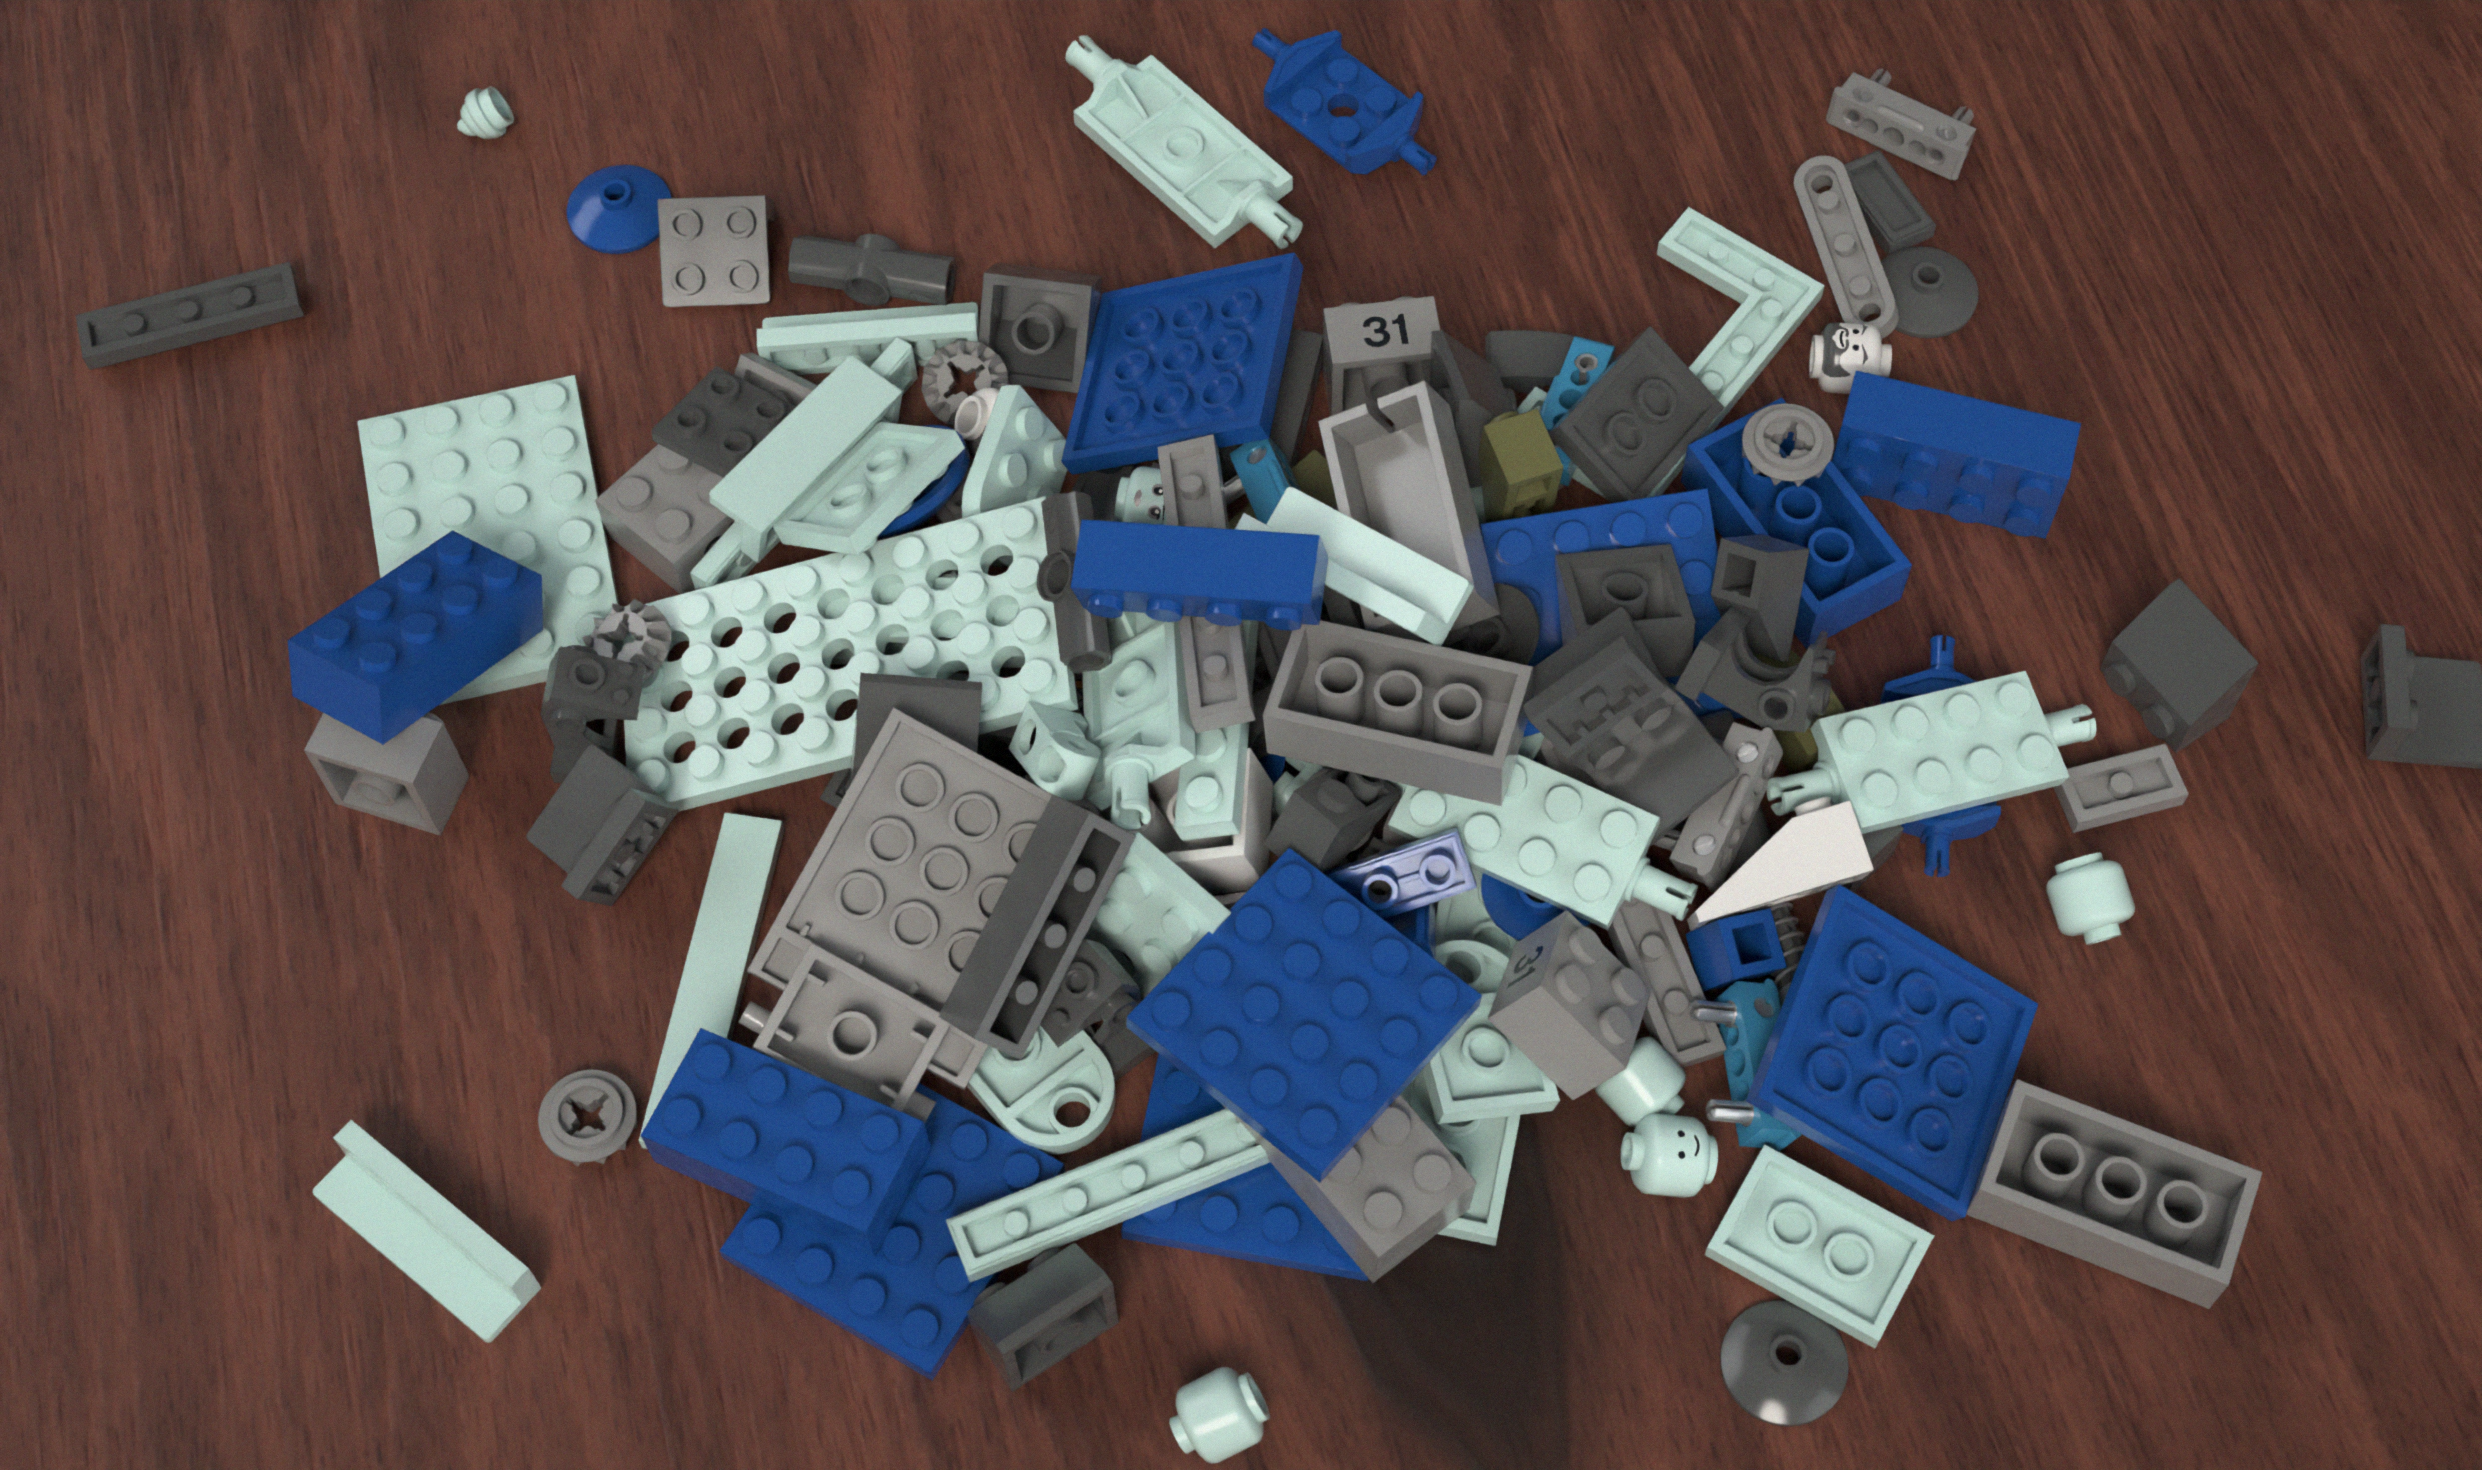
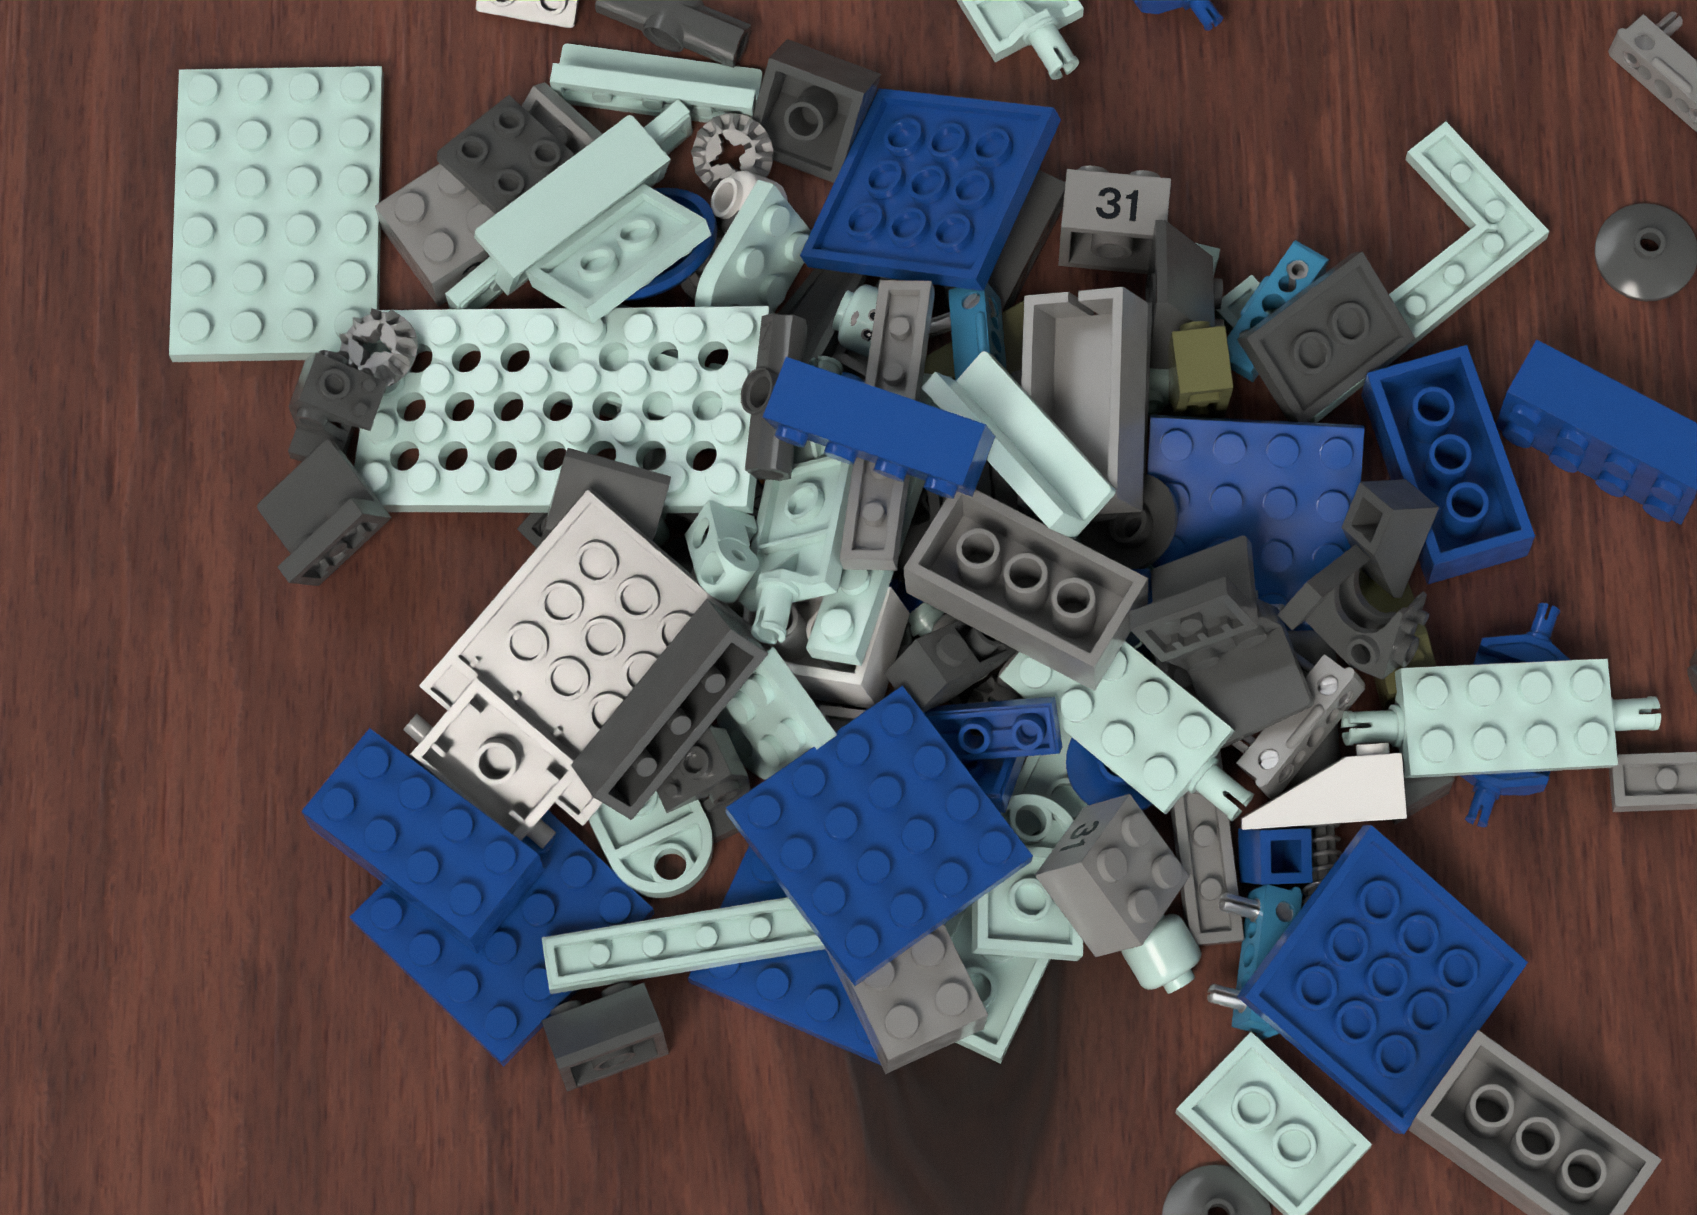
camera: 15 degrees right, 10 degrees up
blue brick [288,530,543,745] -> none
light grey brick [304,712,470,836] -> none
light aqua panel [313,1120,541,1343] -> none
light grey gear [538,1070,638,1166] -> none
light aqua tile [639,813,785,1149] -> none
light aqua head [1169,1367,1270,1464] -> none
dark grey slope [1485,330,1601,394] -> none
dark grey slope [1555,544,1696,677] -> none
light aqua head [1620,1113,1718,1198] -> none
light grey gear [1742,404,1834,487] -> none
light grey plate [1794,156,1899,339] -> none
white head [1809,322,1892,394] -> none
dark grey tile [1844,150,1936,256] -> none
light aqua head [2046,852,2135,945] -> none

